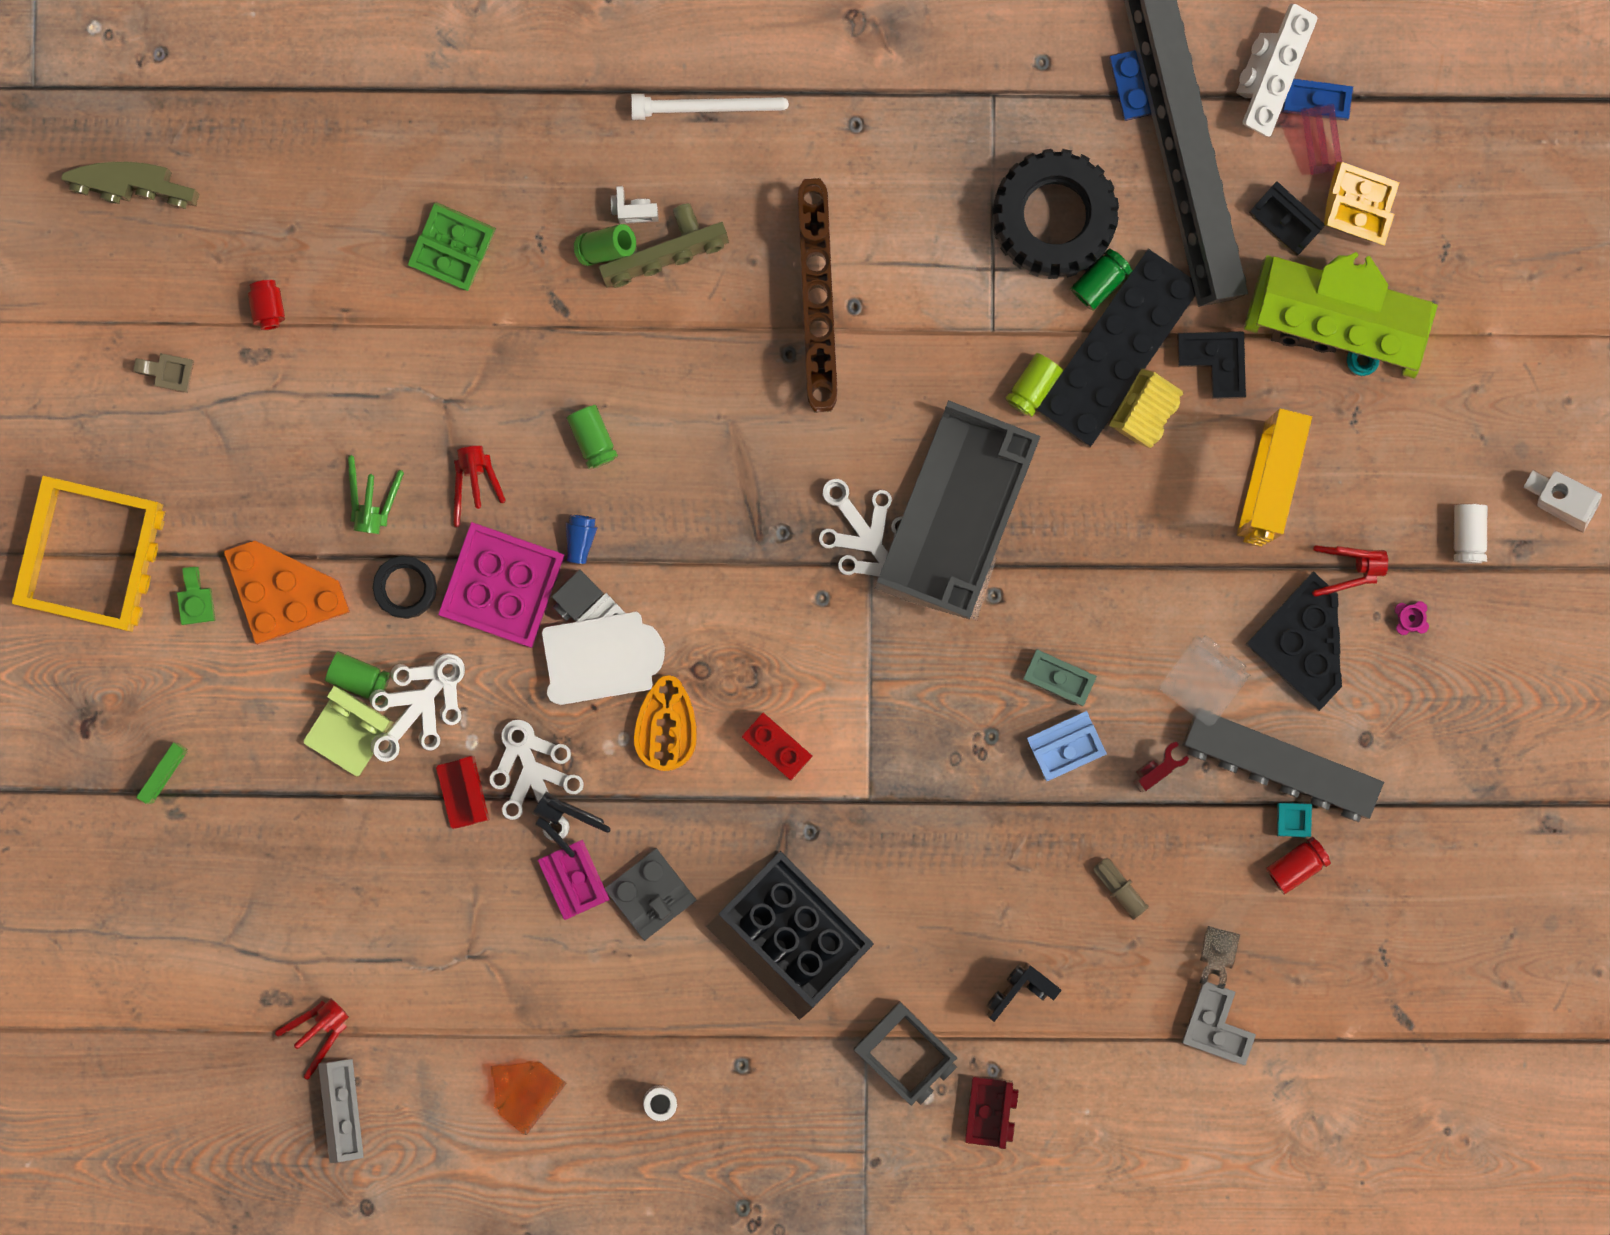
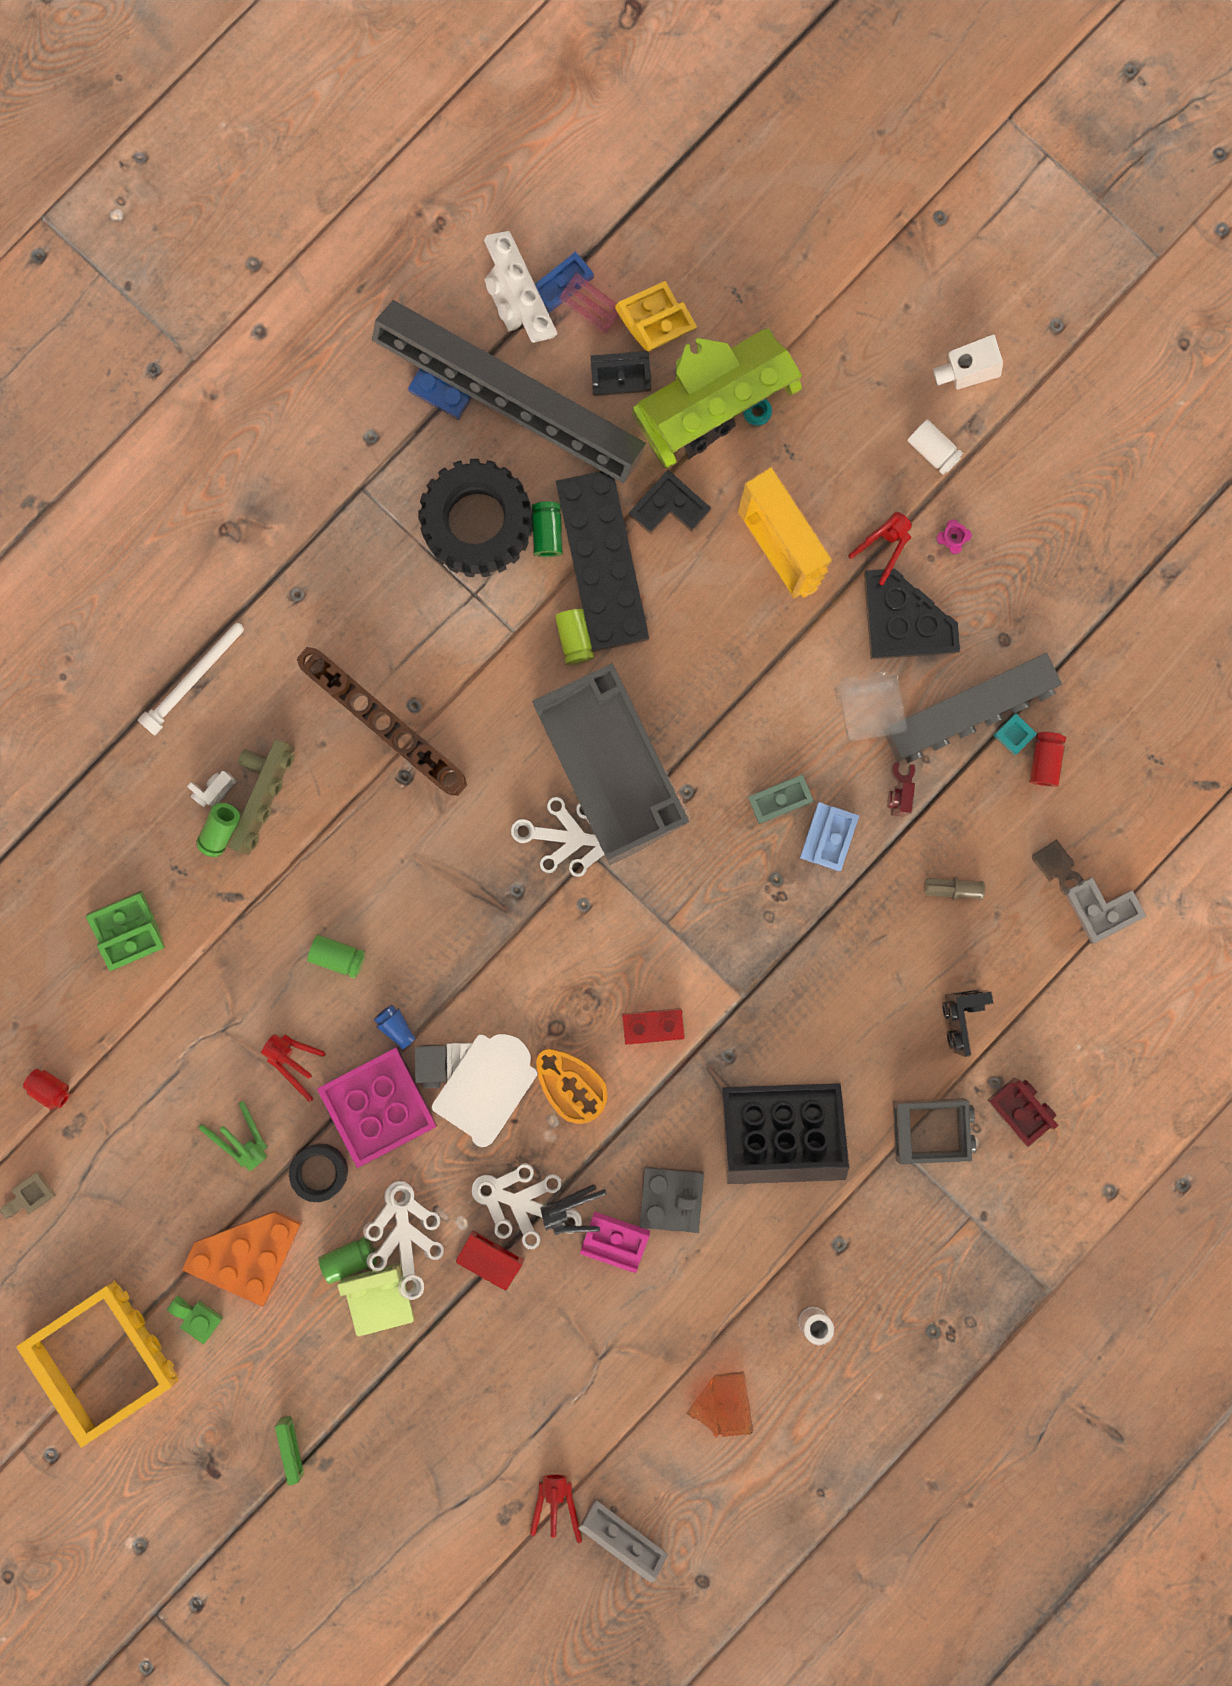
camera: 45 degrees left, 0 degrees up
light yellow brick [1109,369,1183,448] -> none

